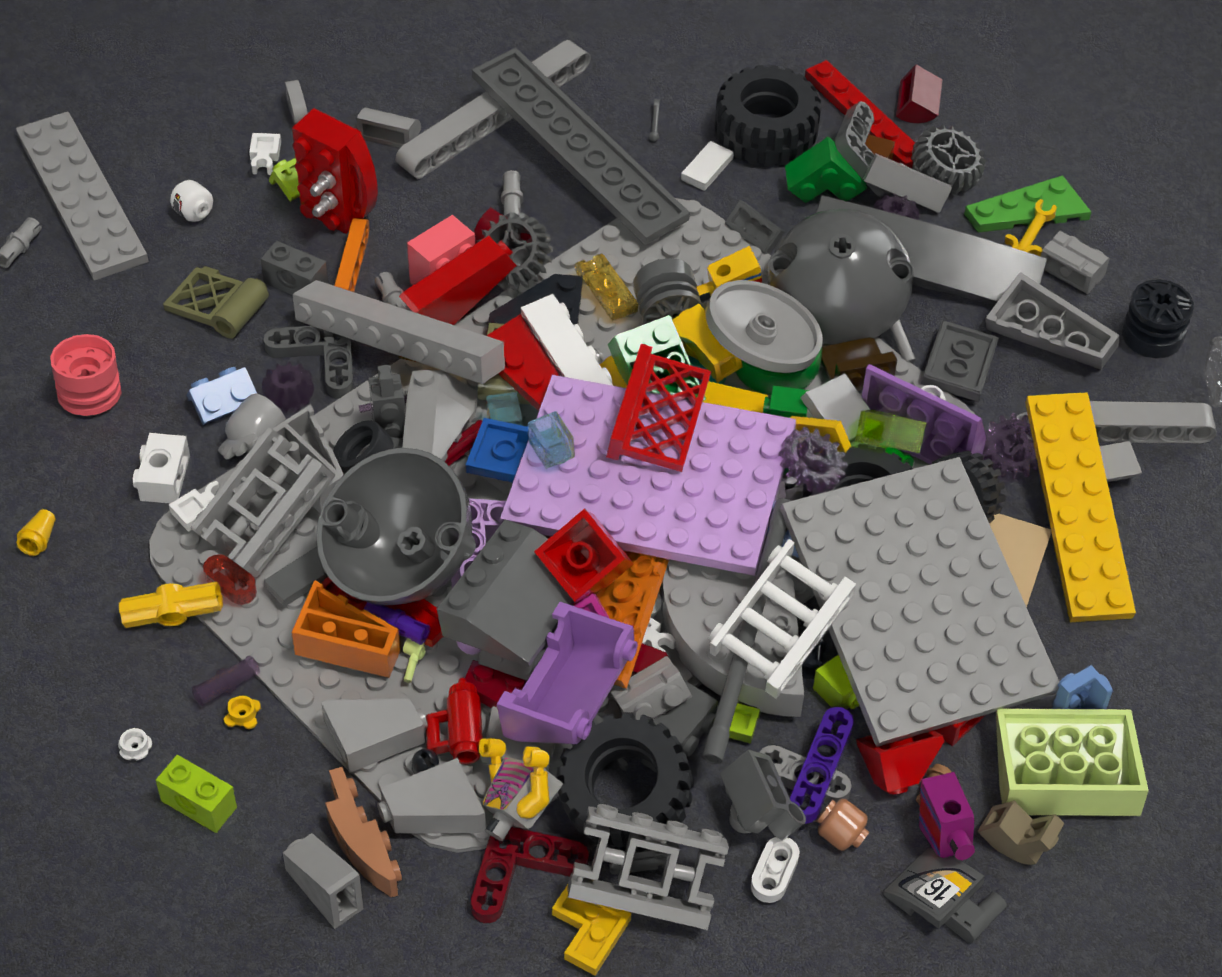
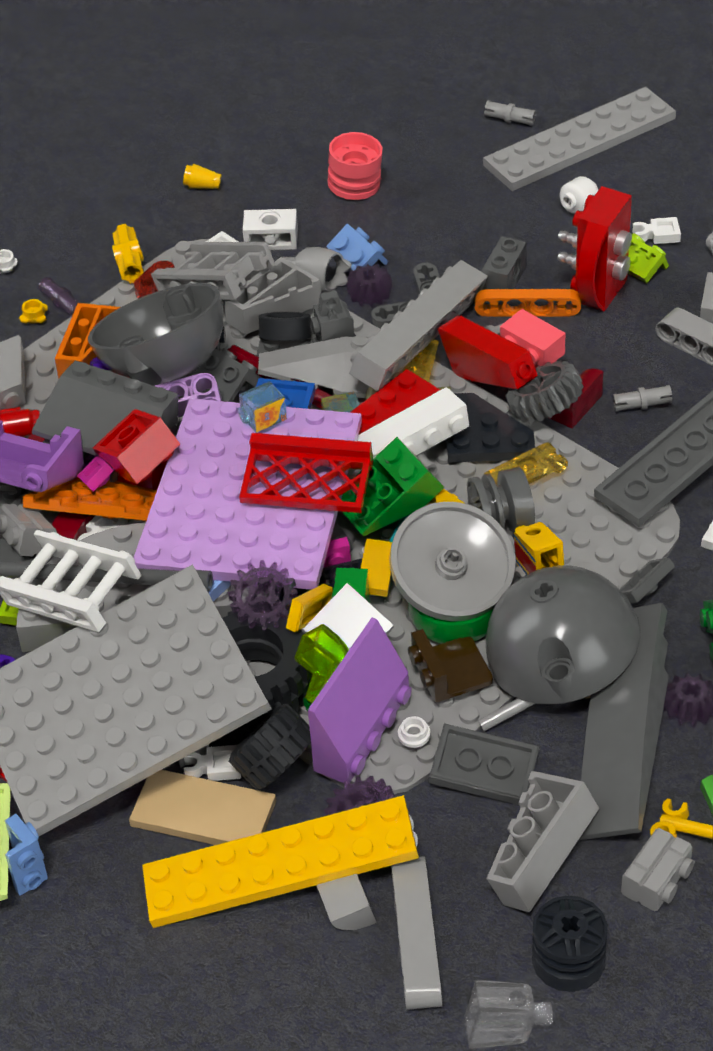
camera: 90 degrees right, 5 degrees down
olive piece [163,266,269,338] -> none

